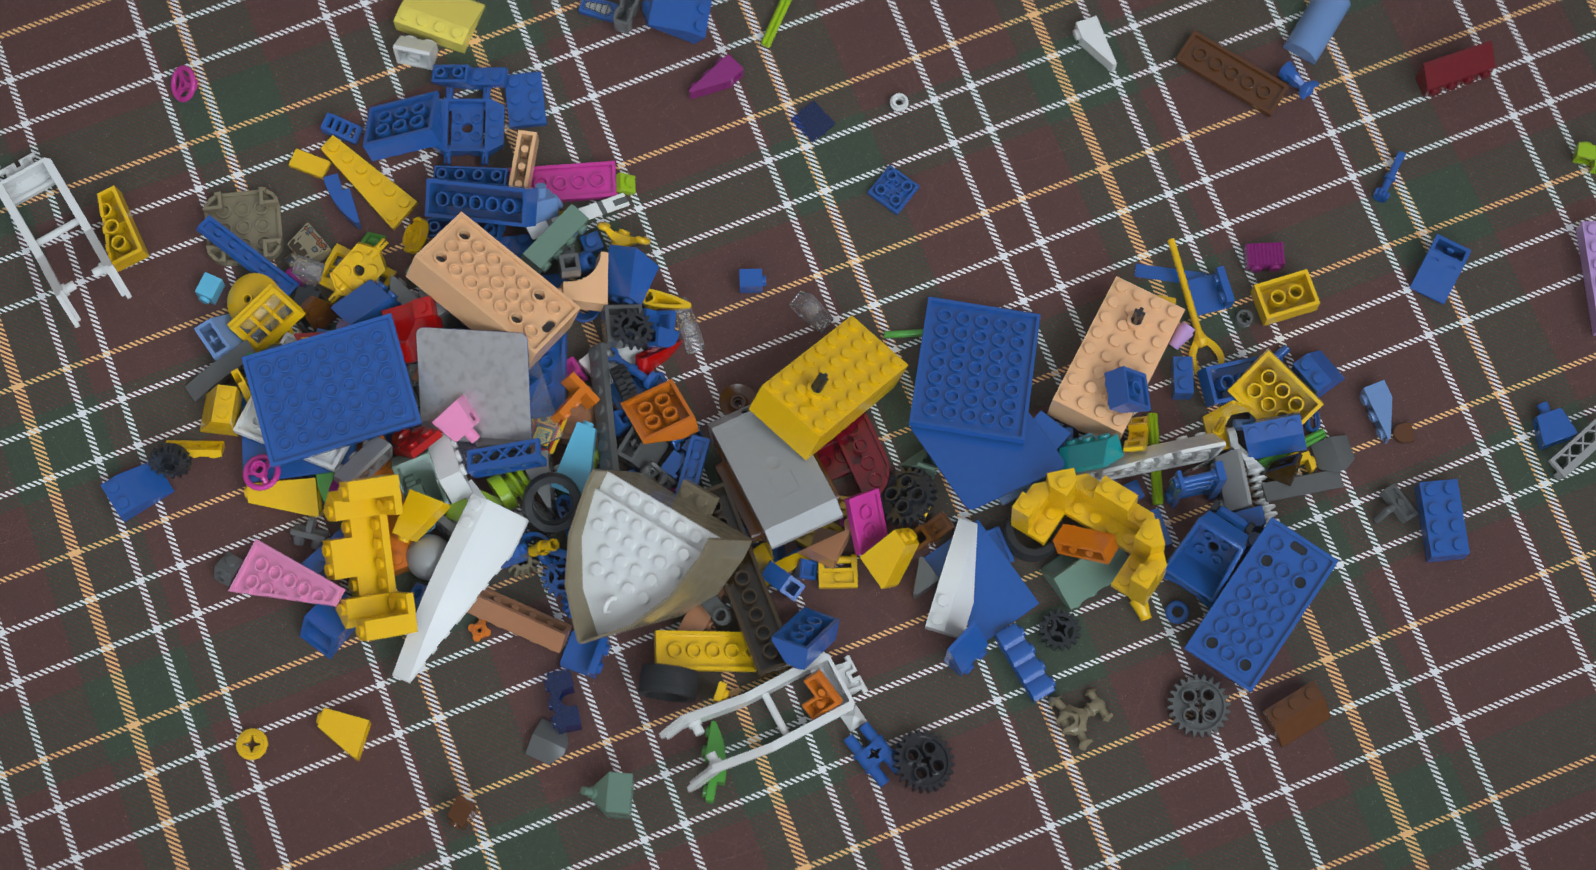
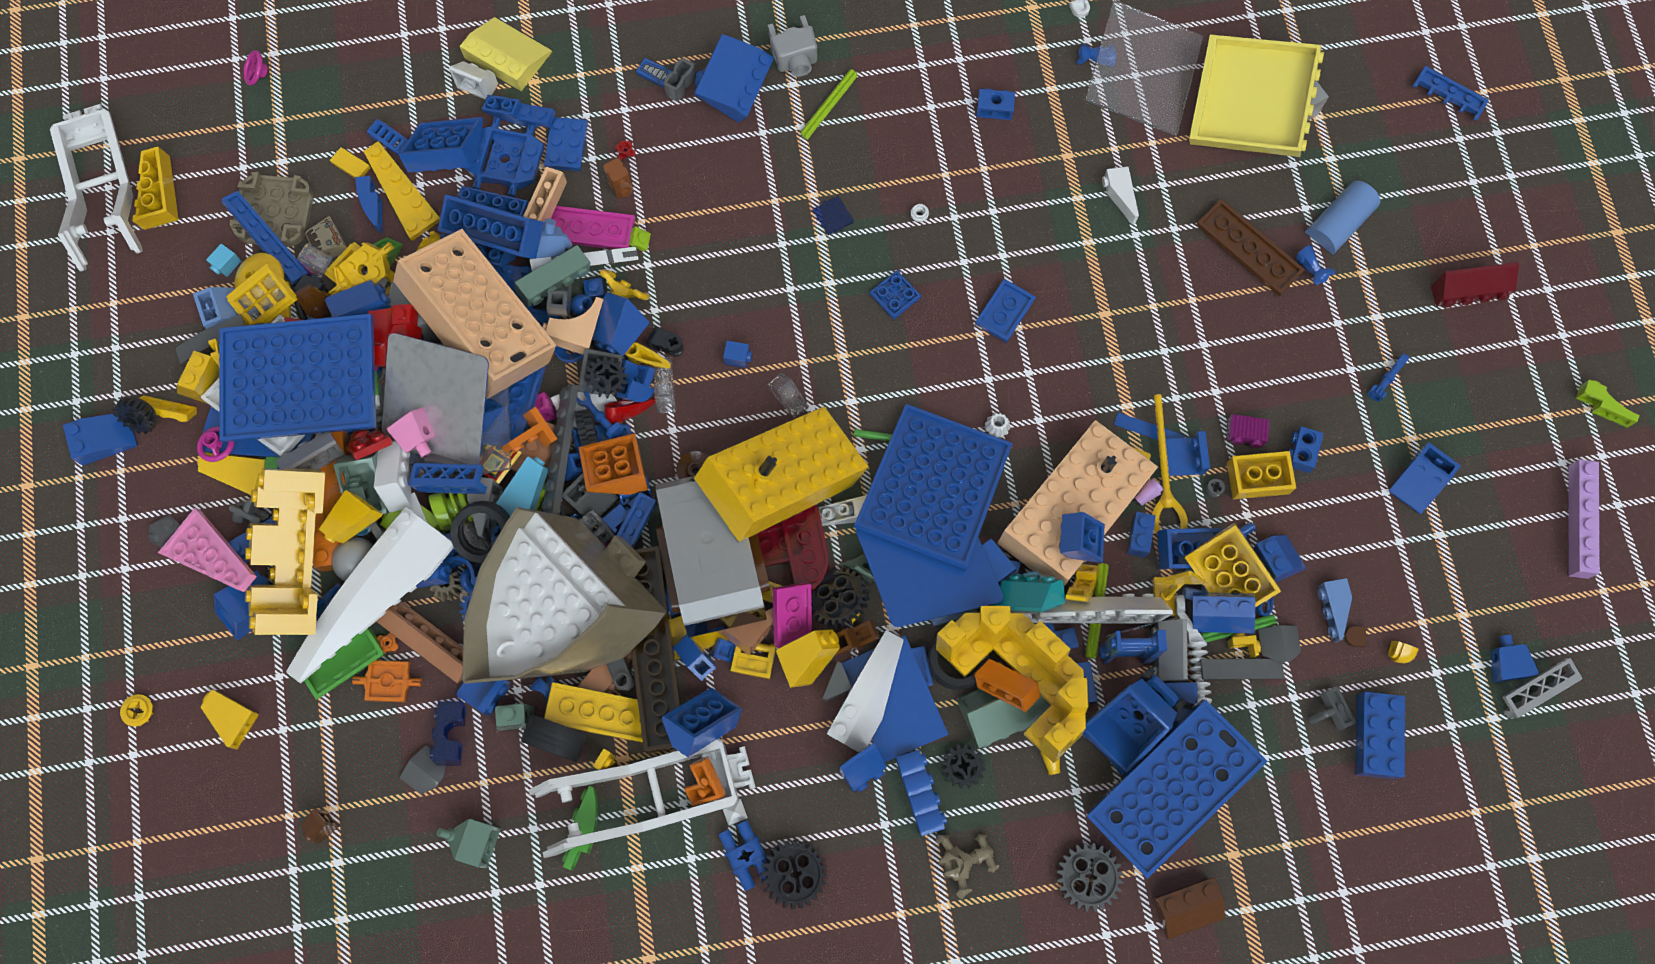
camera: 15 degrees right, 0 degrees up
yellow pin [528,538,559,557] -> none
magenta slope [689,54,744,99] -> none
blue piece [1165,600,1189,624] -> none
dark brown slope [1263,452,1303,486] -> none
none -> bright green slope [304,626,385,700]
none -> orange plate [352,661,422,703]
none -> sand green torso [495,703,535,731]
none -> blue piece [528,676,558,705]
none -> dark orange brick [603,158,633,198]
none -> red plate [615,141,635,160]
none -> black piece [646,326,684,357]
none -> white slope [819,495,867,526]
none -> blue plate [975,278,1036,343]
none -> white piece [985,413,1011,438]
none -> blue brick [1288,426,1324,473]
none -> yellow piece [1388,641,1419,664]

